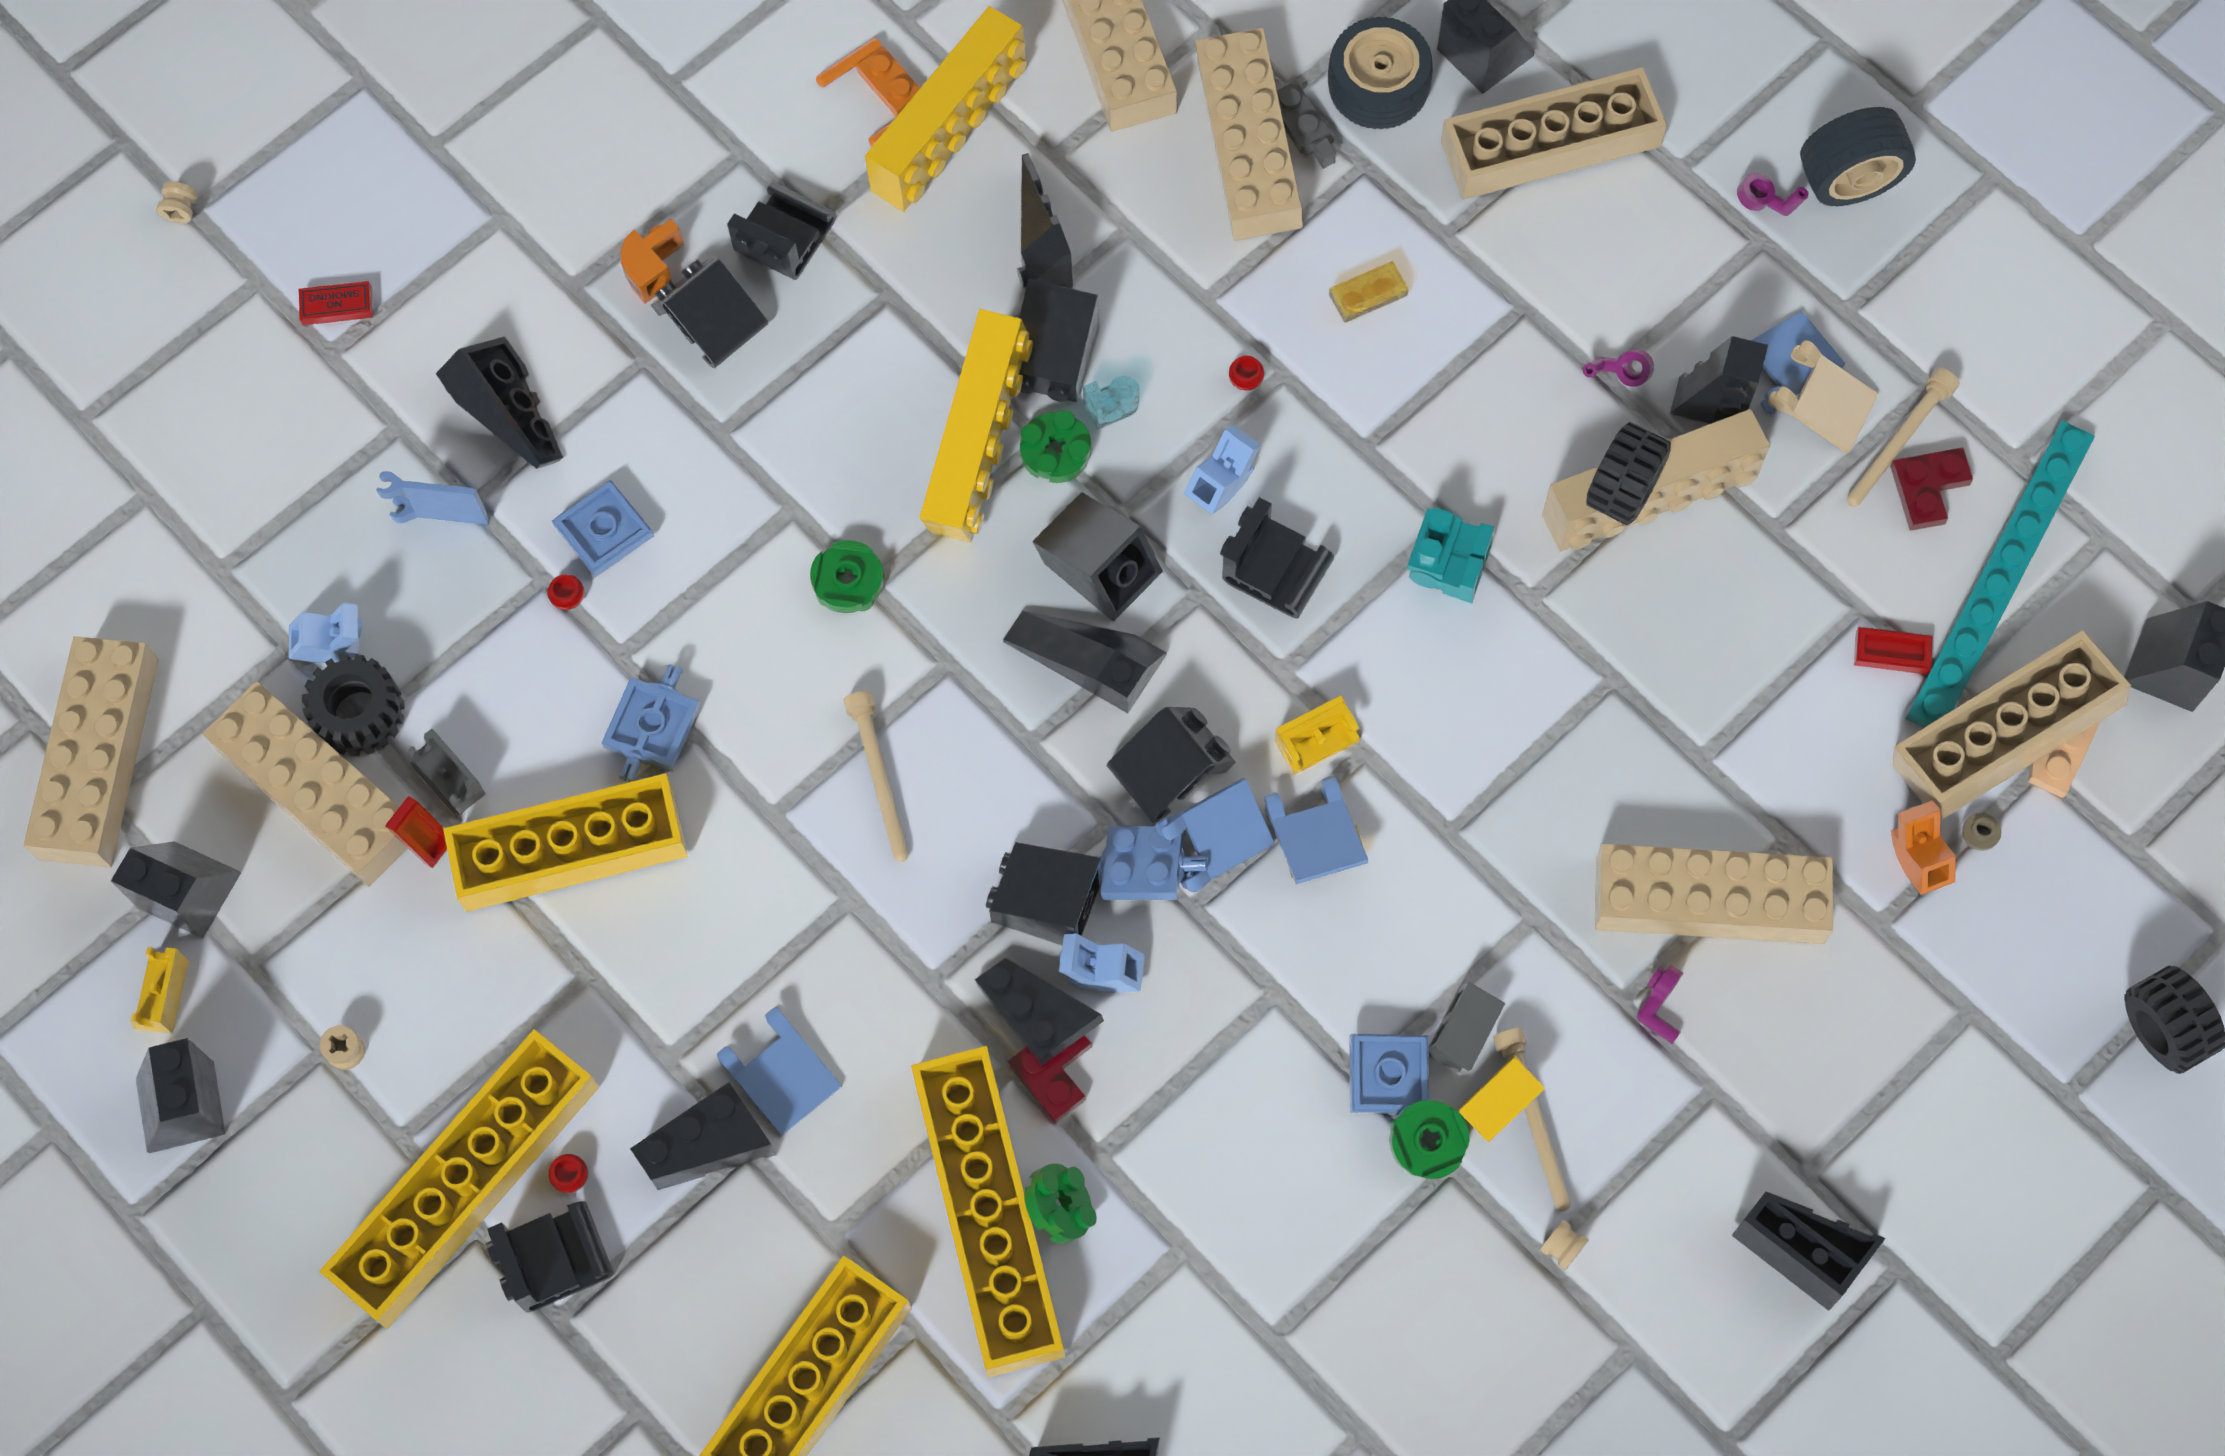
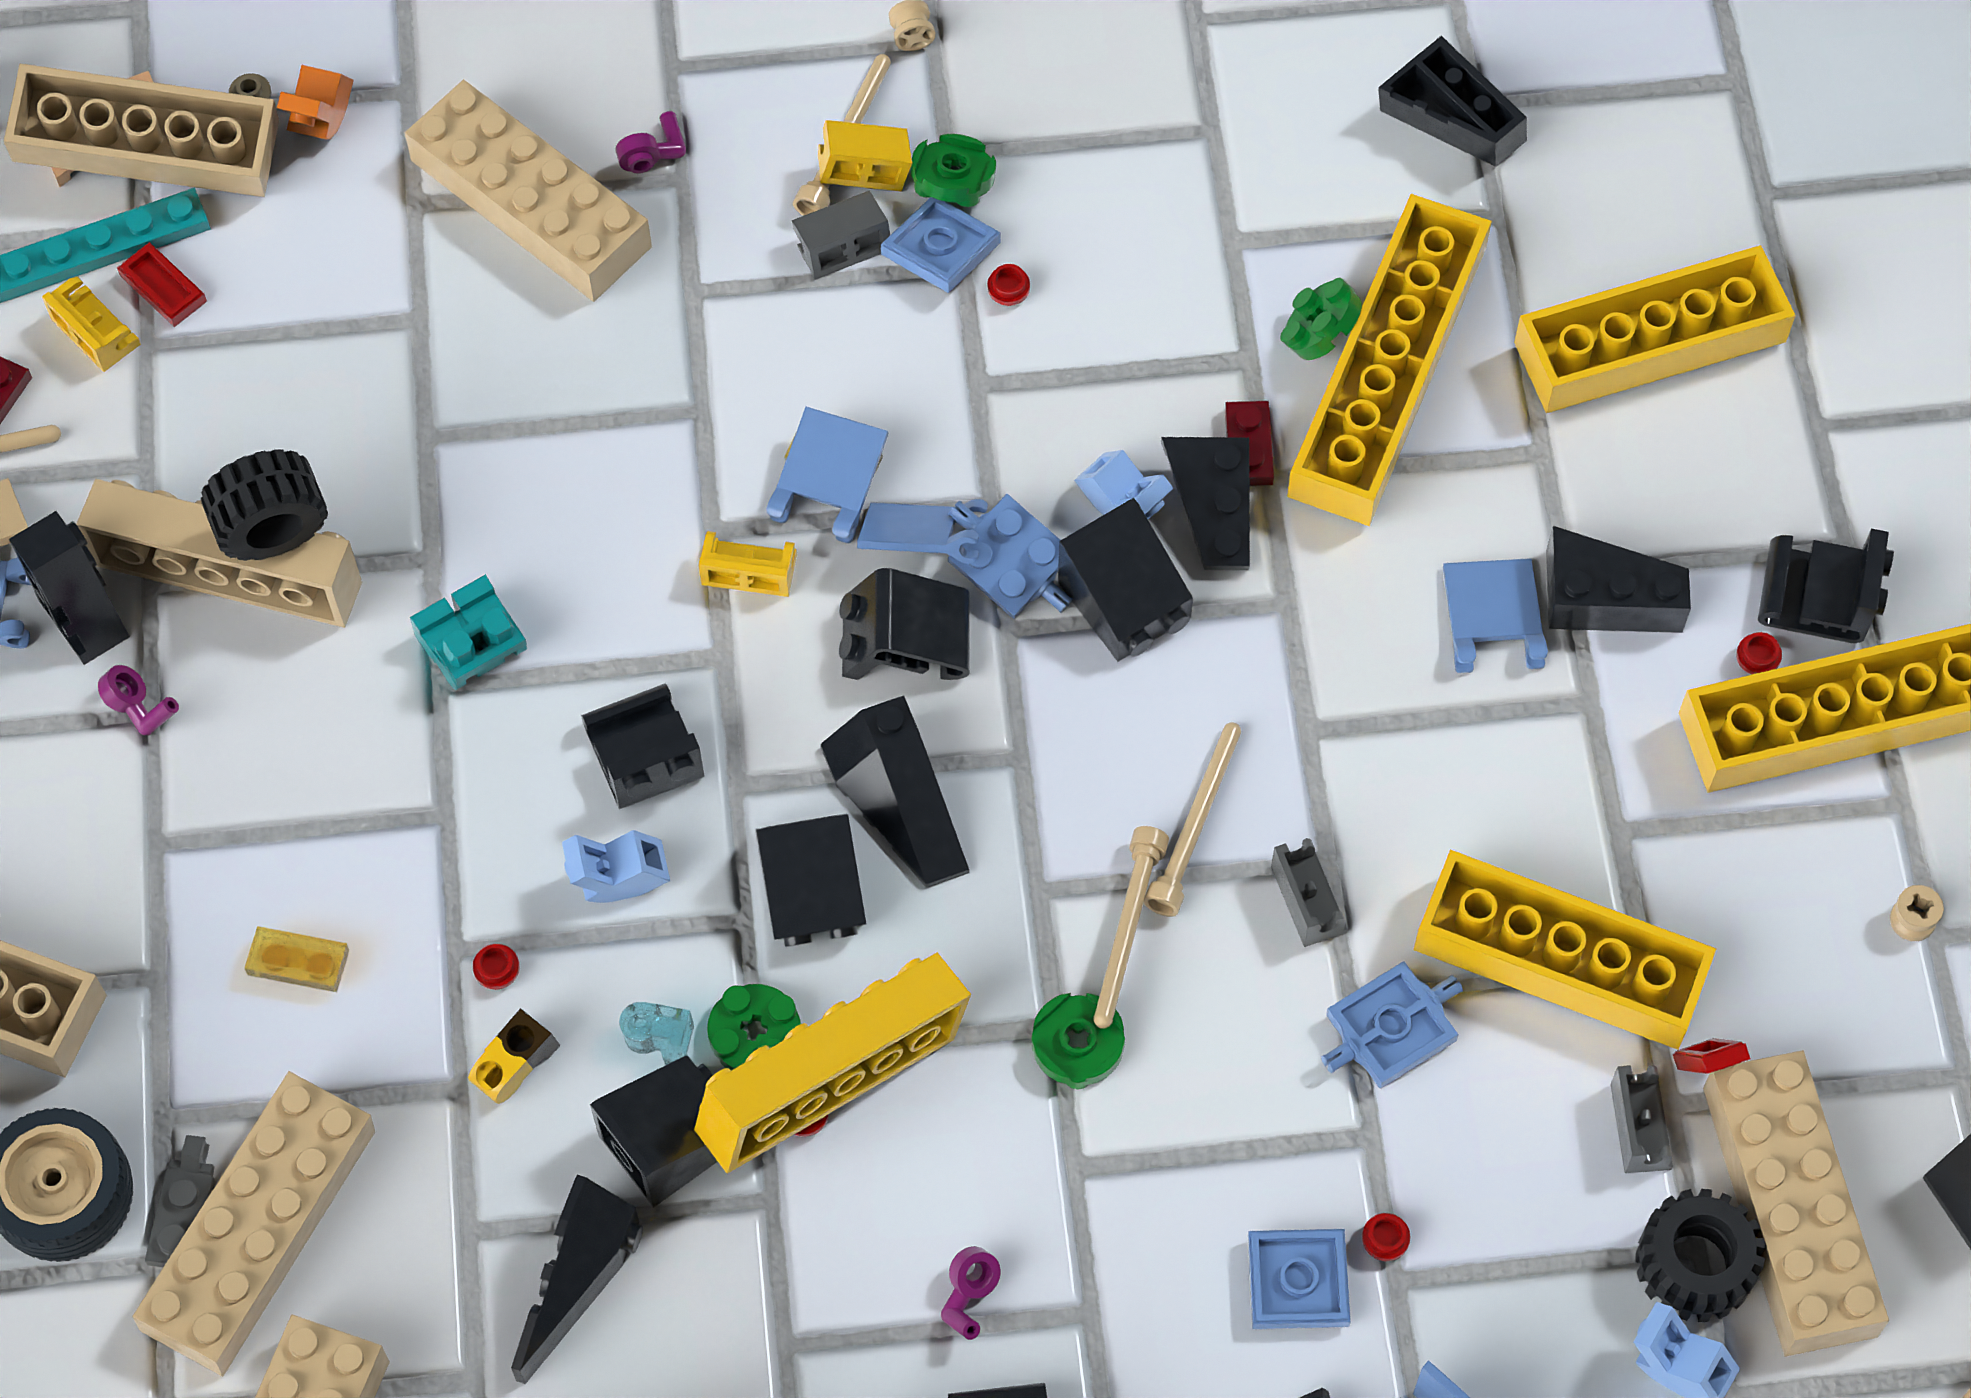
camera: 145 degrees left, 5 degrees down
none -> yellow hinge [42,276,141,372]
none -> leg [468,1008,560,1104]
none -> magenta plate [941,1246,1001,1340]
none -> red plate [987,264,1030,306]
none -> tan piece [1094,826,1169,1029]
none -> dark grey hinge [1271,838,1348,947]

